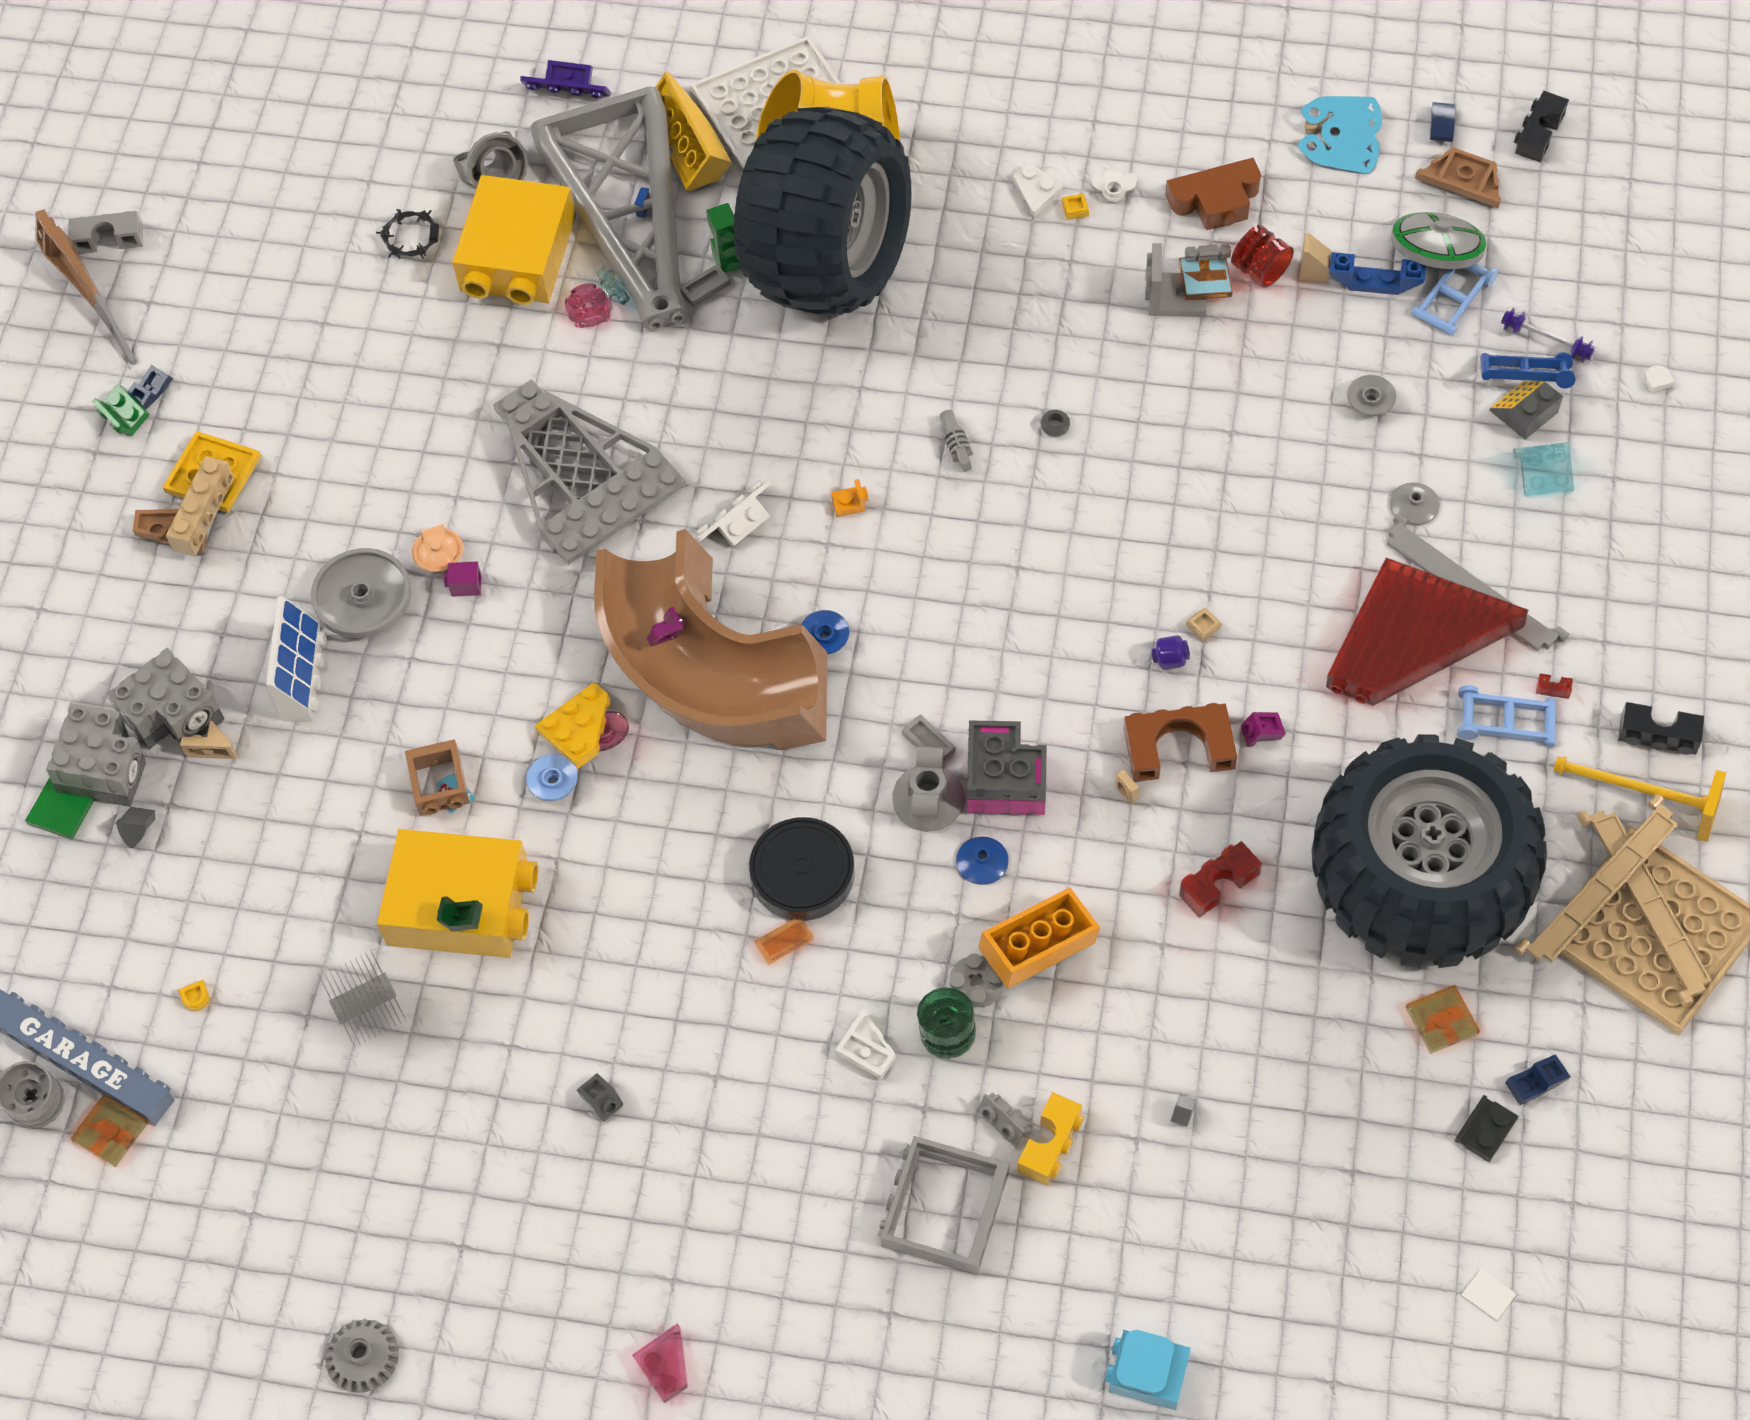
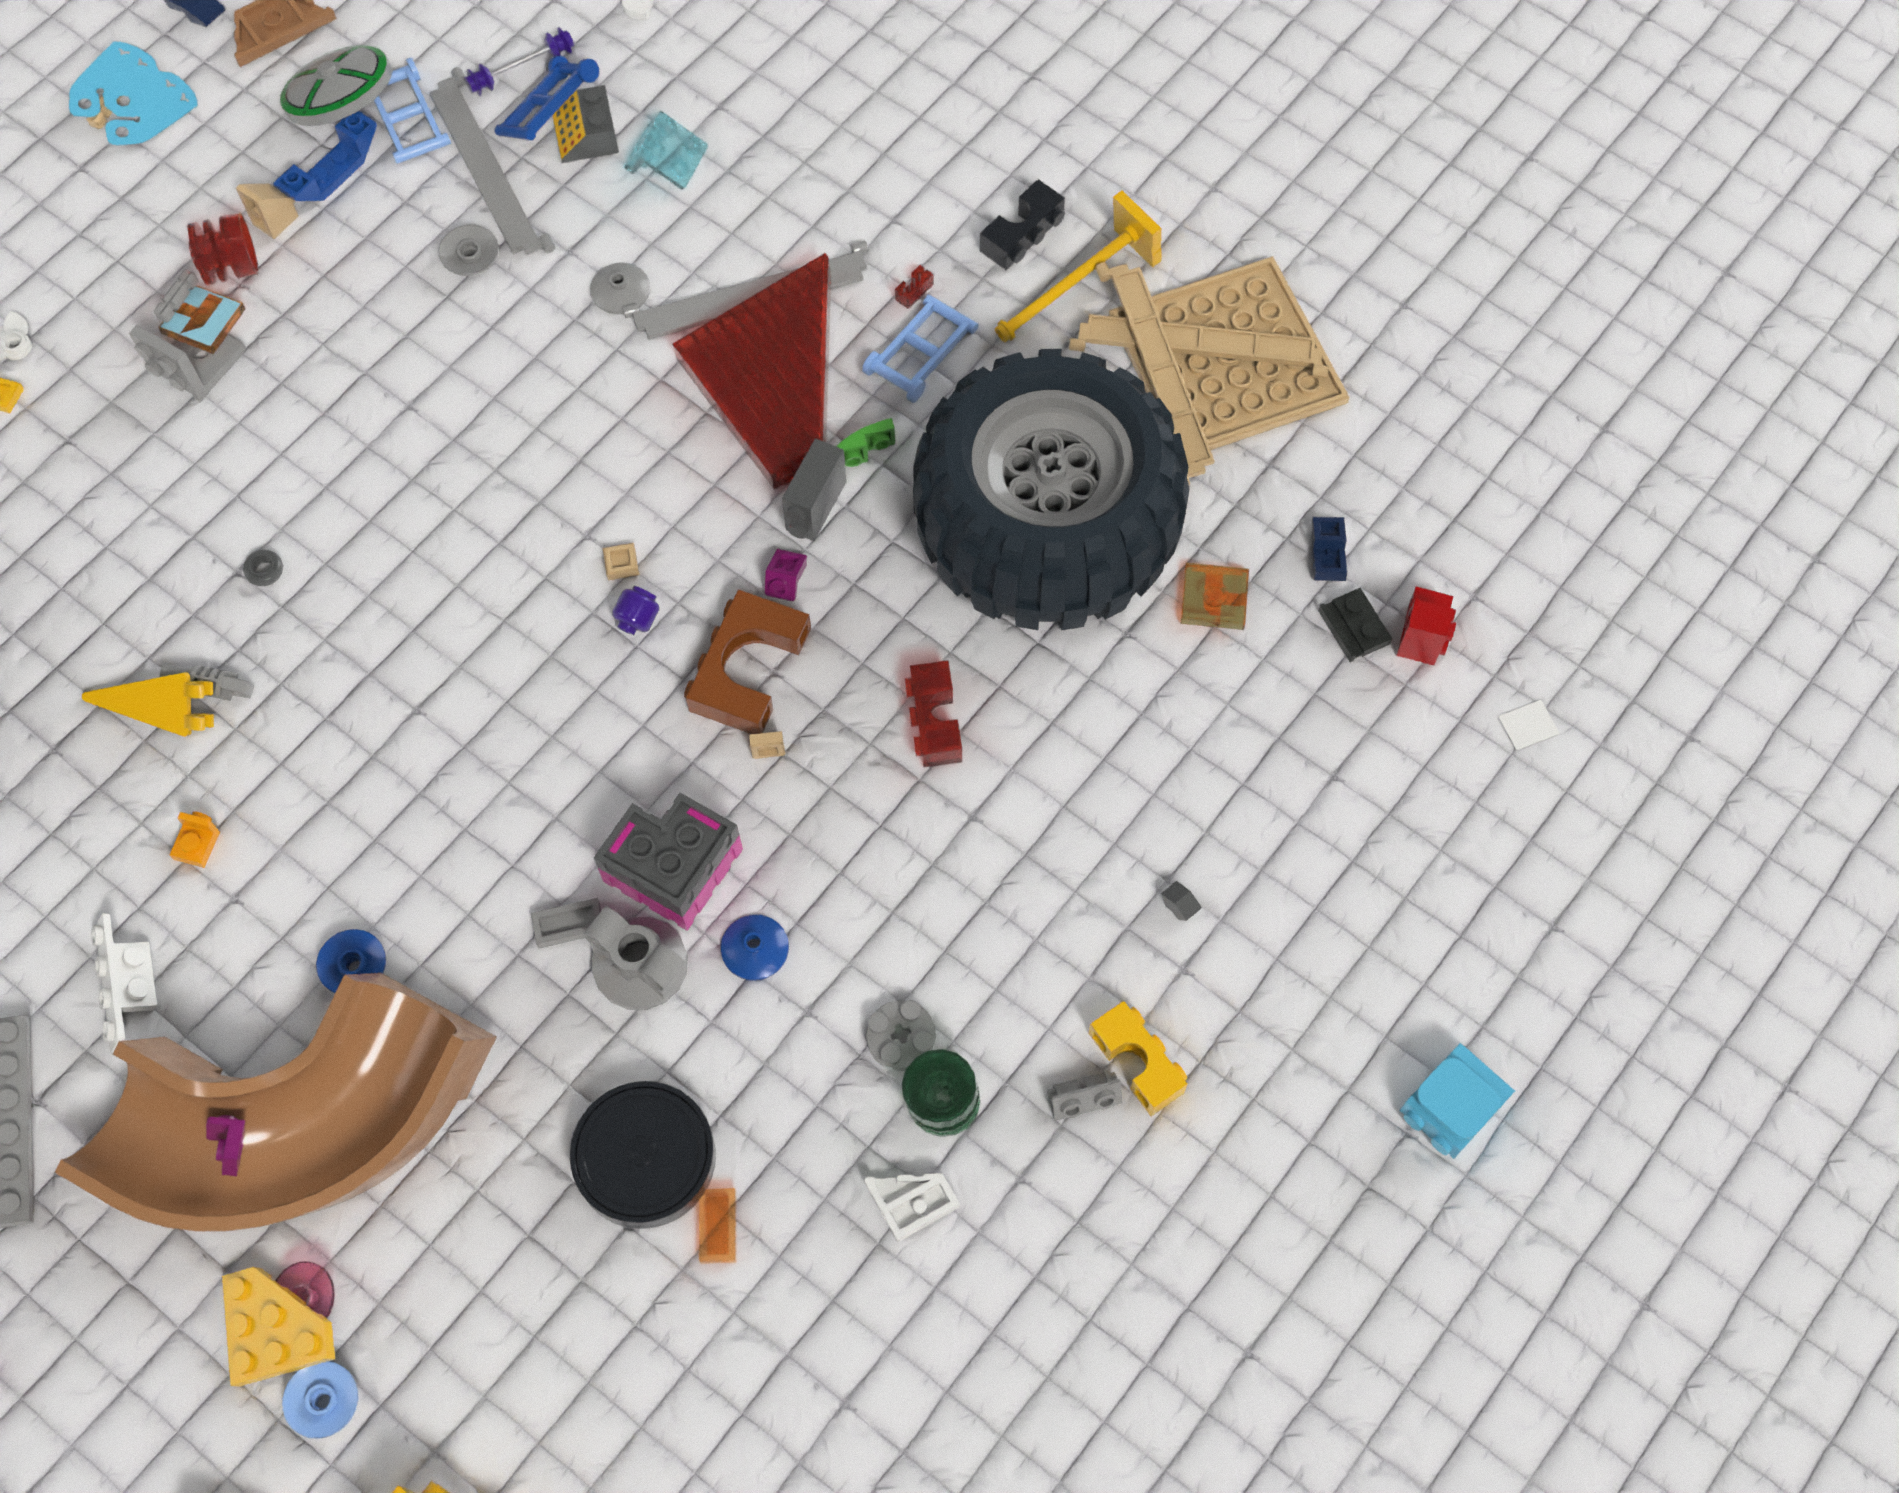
camera: 65 degrees left, 5 degrees up
light grey window [877,1136,1009,1275] -> none
light orange brick [978,887,1100,989] -> none
dark orange brick [1165,157,1261,230] -> none
none -> yellow flag [81,672,214,737]
none -> light grey piece [430,67,555,255]
none -> dark grey brick [782,438,847,541]
none -> bright green slope [836,418,896,467]
none -> red brick [1396,586,1456,666]

